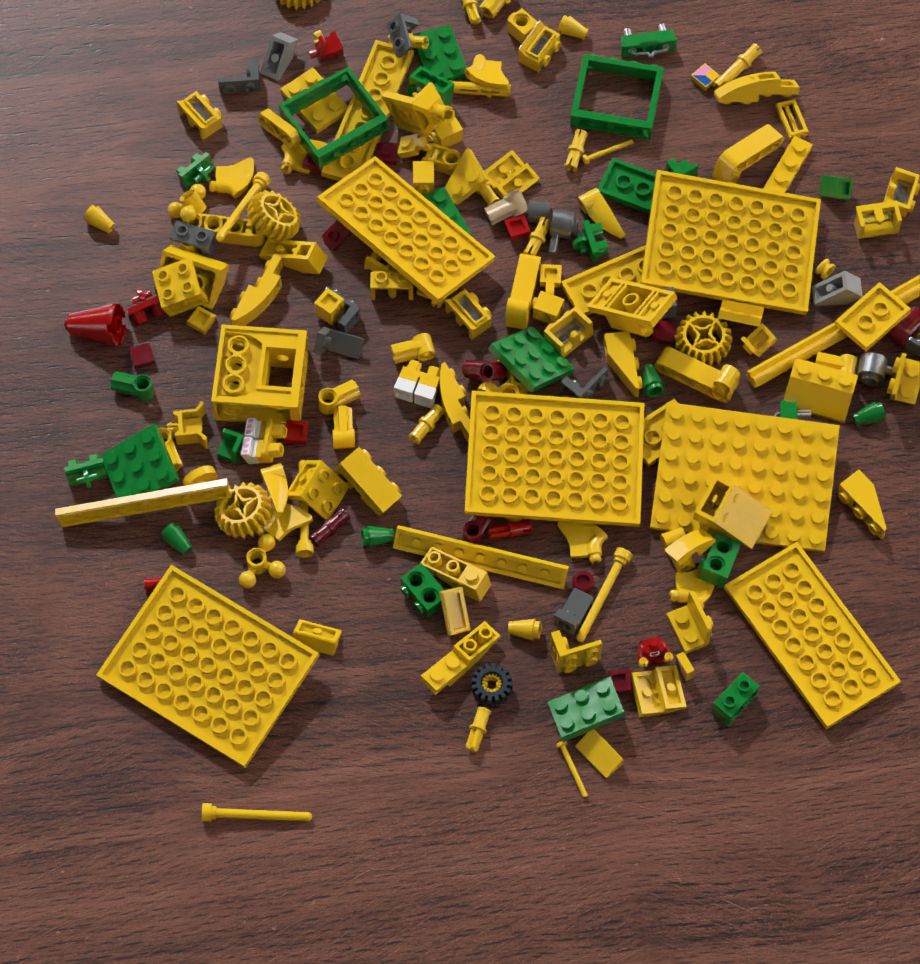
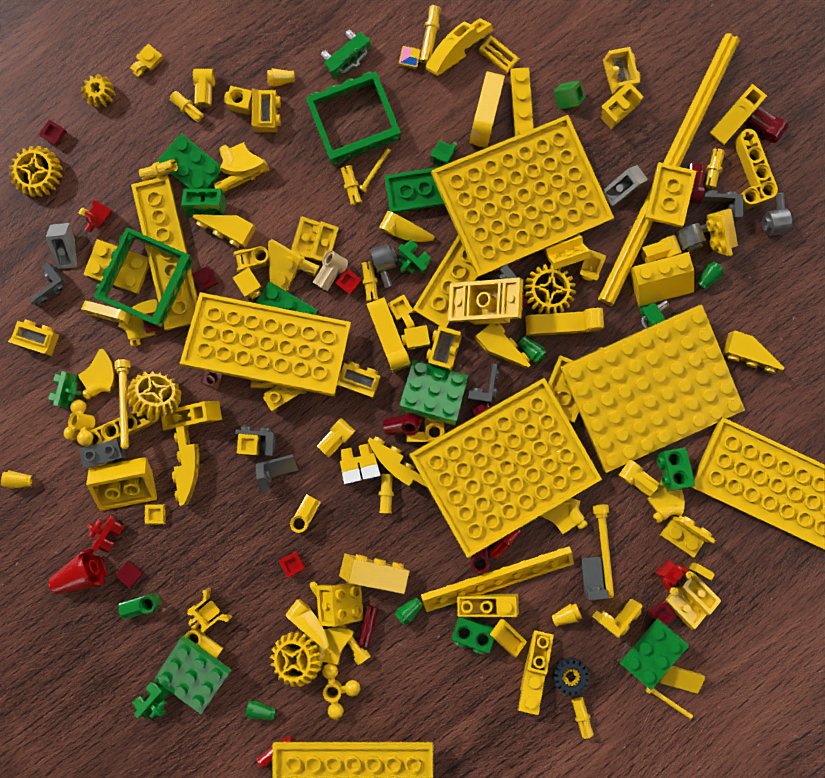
camera: 35 degrees left, 20 degrees up
yellow tile [55,478,232,527] -> none
yellow bracket [152,257,209,317] -> none
yellow piece [182,465,218,486] -> none
yellow piece [211,324,309,425] -> none
green panel [217,428,244,464] -> none
yellow hips [241,418,287,464] -> none
yellow slope [293,619,342,656] -> none
yellow piece [333,406,355,449] -> none
yellow plate [382,82,455,136] -> none
dark grey bracket [387,13,419,58] -> none
yellow plate [397,134,434,158] -> none
dark grey brick [528,200,551,223] -> none
dark red tile [572,571,594,593] -> none
yellow slope [665,528,716,566] -> none
yellow slope [693,475,772,549] -> none
green brick [711,672,760,727] -> none
yellow bush [815,259,836,280] -> none

